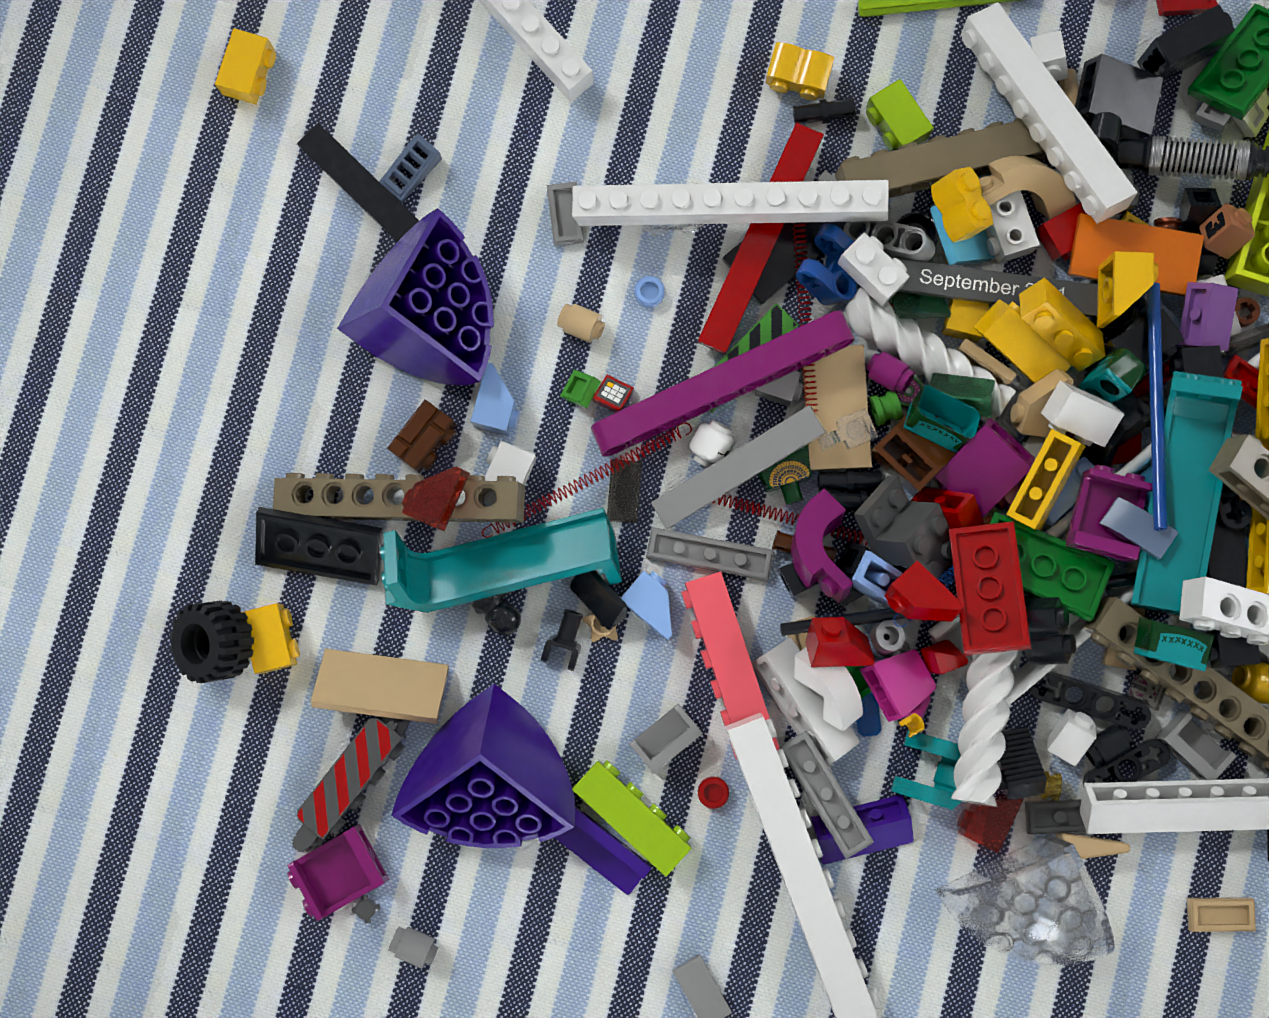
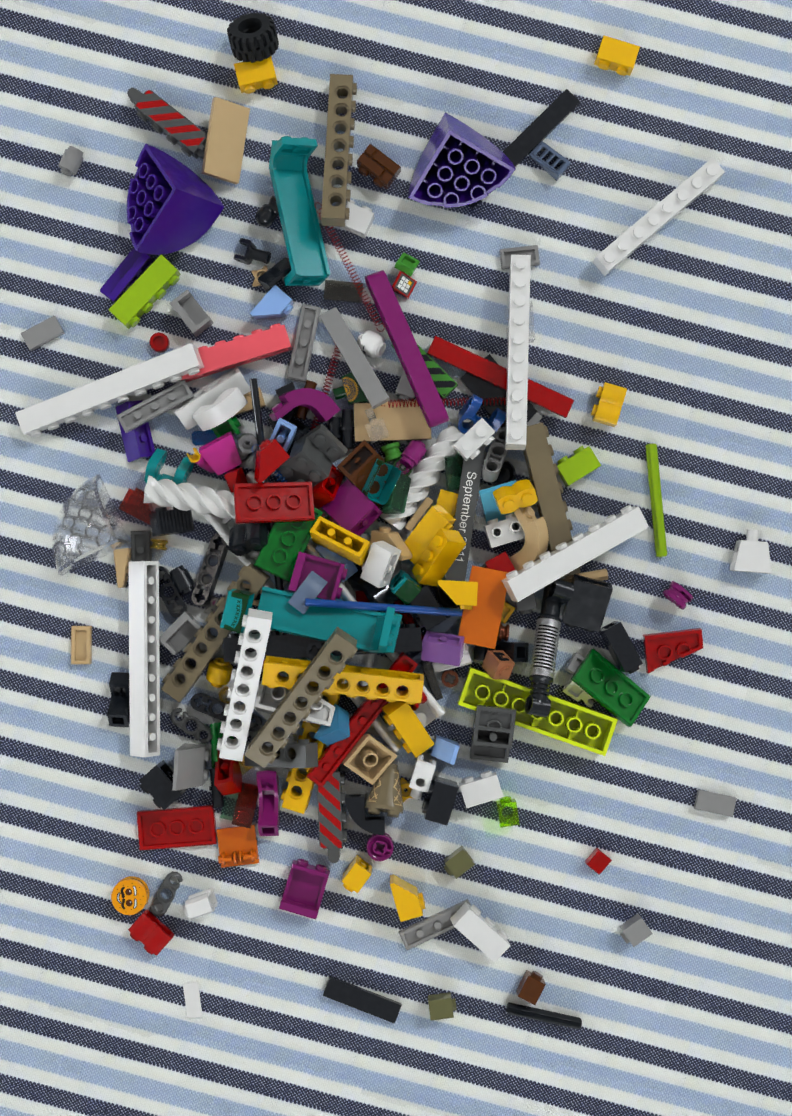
camera: 85 degrees right, 5 degrees up
black tile [255,507,383,586] -> none
magenta panel [287,824,390,921] -> none
dark grey piece [352,895,380,924] -> none
clear red slope [402,466,470,531] -> none
light blue slope [470,363,520,436] -> none
tan brick [557,304,605,343] -> none
light blue tile [634,276,665,308] -> none
black pin [793,97,855,124] -> none
red slope [805,617,875,667] -> none
white brick [1030,30,1069,81] -> none
white brick [1047,708,1096,766] -> none

